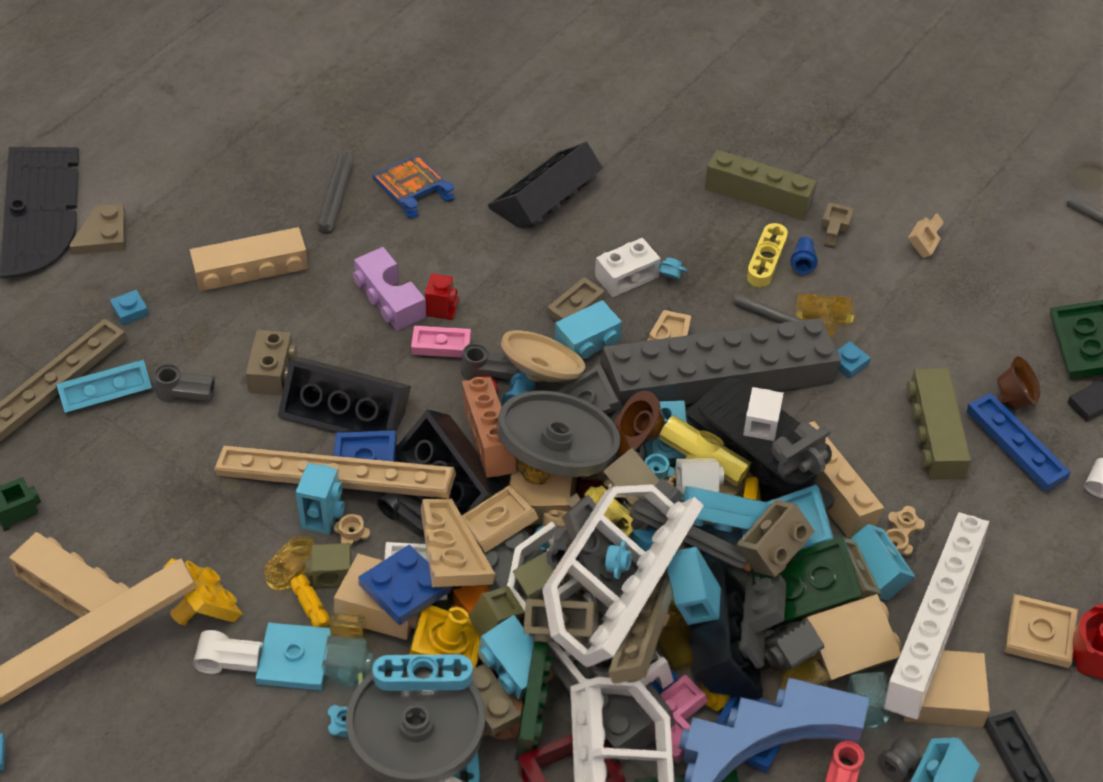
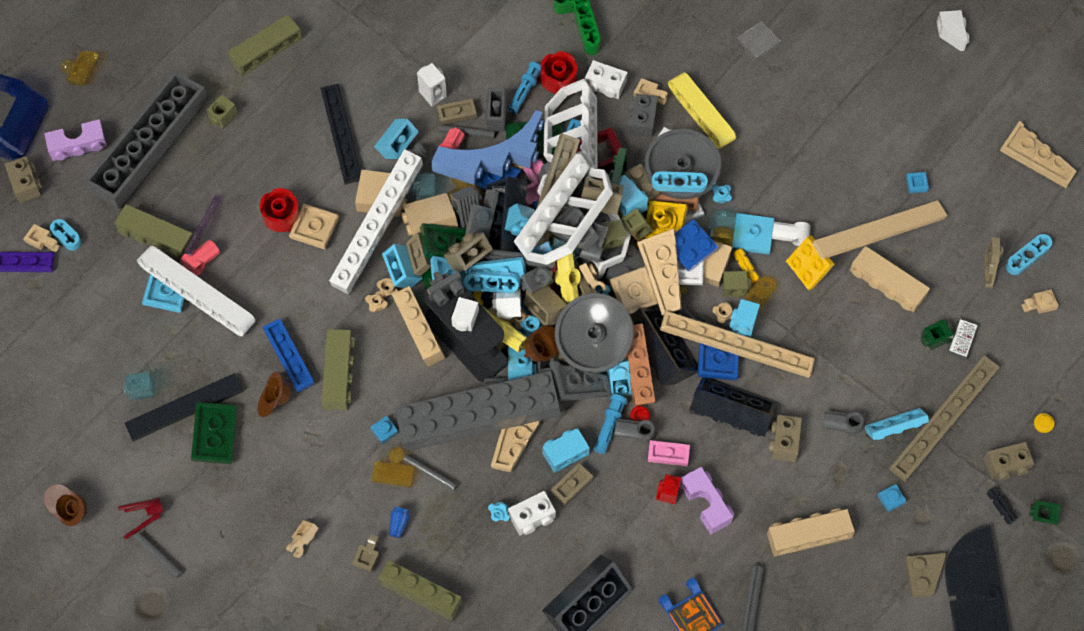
camera: 175 degrees left, 15 degrees up
tan dish [501,330,585,382] -> none
medium azure plate [605,541,631,579] -> none
light yellow beam [747,223,788,287] -> none

